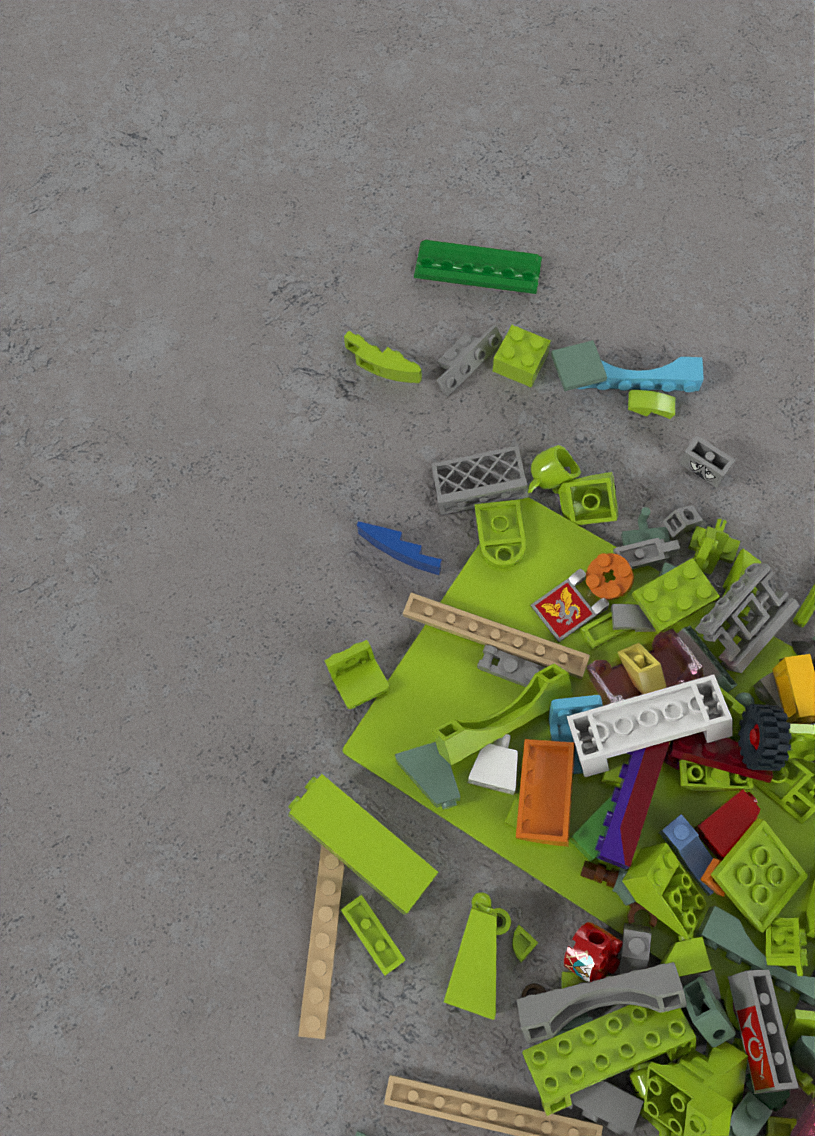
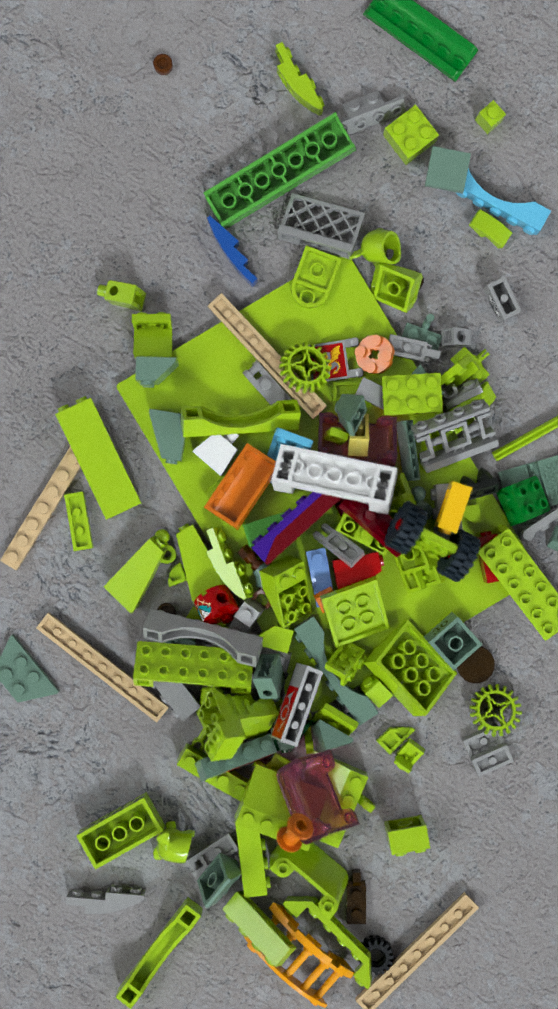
camera: 20 degrees right, 20 degrees up
none -> lime torso [97,280,146,312]
none -> sand green slope [135,356,179,388]
none -> reddish brown tile [153,54,173,75]
none -> lime slope [176,523,226,603]
none -> bright green tile [203,112,356,229]
none -> lime slope [206,527,253,600]
none -> lime gear [279,341,331,394]
none -> light grey hinge [313,523,365,568]
none -> lime plate [323,427,349,445]
none -> sand green slope [335,394,367,436]
none -> light grey plate [442,379,483,409]
none -> lime brick [475,100,506,134]

